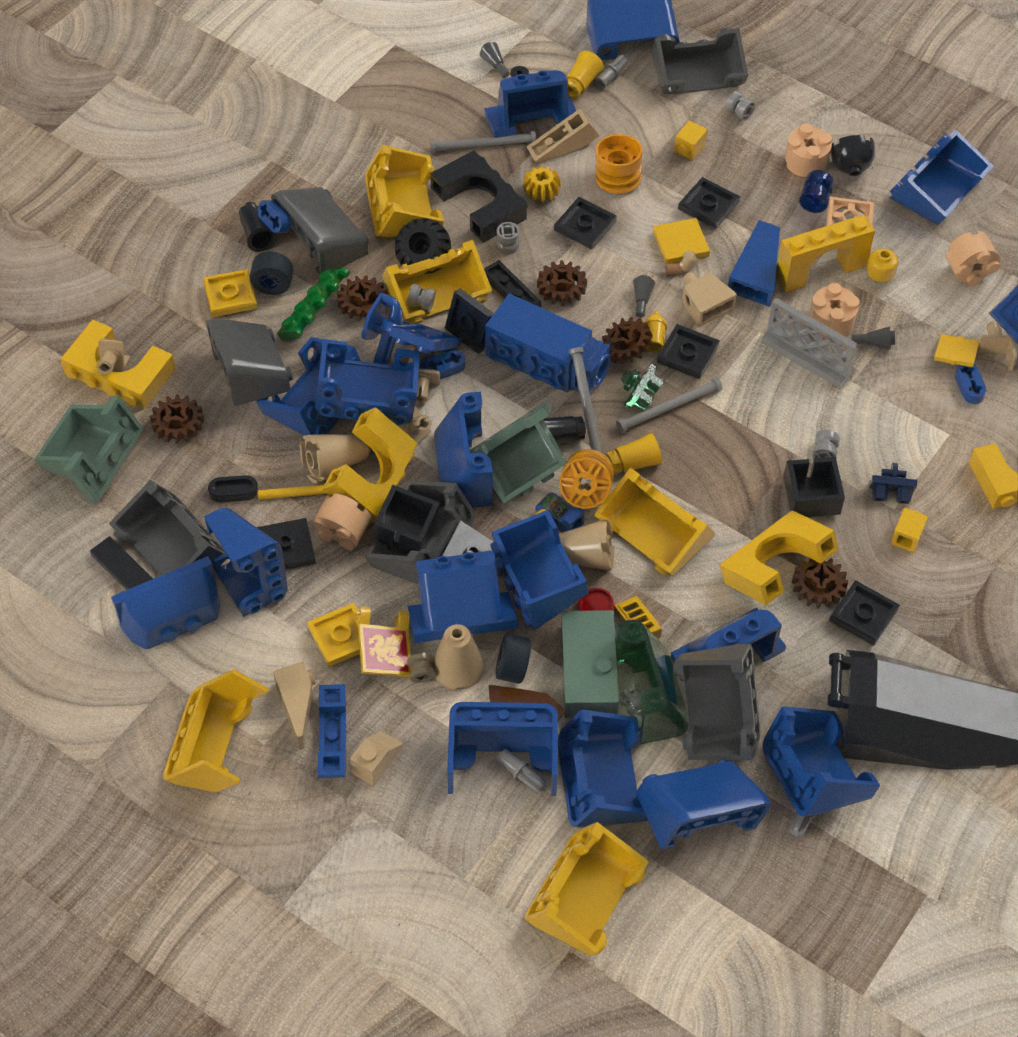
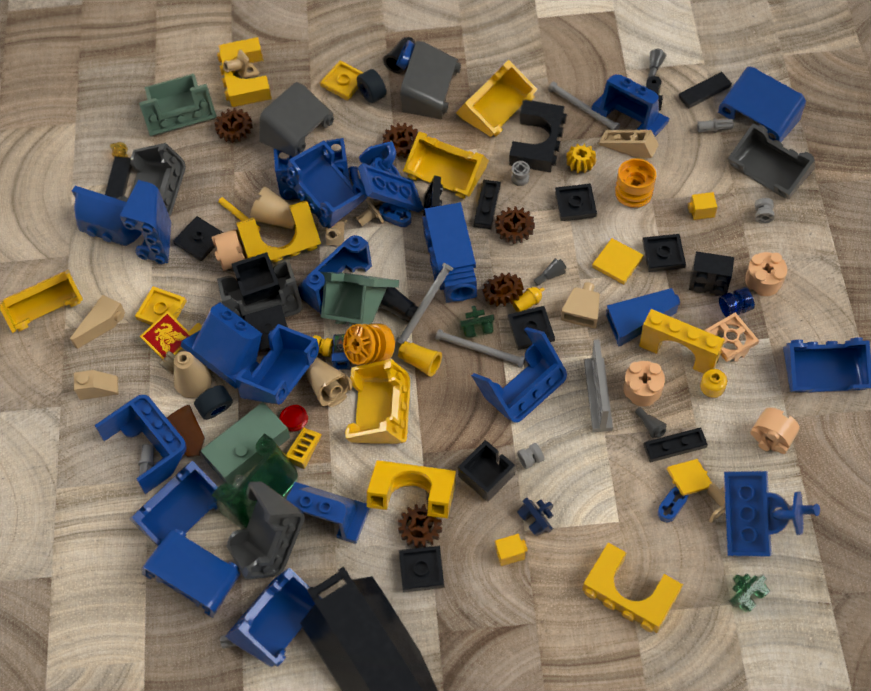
camera: 55 degrees right, 5 degrees up
black tile [208,475,258,502] -> none
green hinge [276,268,350,340] -> none
blue slope [318,684,346,778] -> none
black wheel [395,218,451,274] -> none
light grey wheel [407,284,436,312] -> none
yellow windscreen [524,822,649,956] -> none
yellow plant [566,50,604,99] -> none
arm [665,251,697,275] -> none
black cylinder [830,135,875,176] -> none
none -> clear yellow plate [110,142,128,157]
none -> blue windscreen [471,327,567,423]
none -> black tile [643,427,708,463]
none -> black tile [679,72,732,109]
none -> black piece [689,251,734,296]

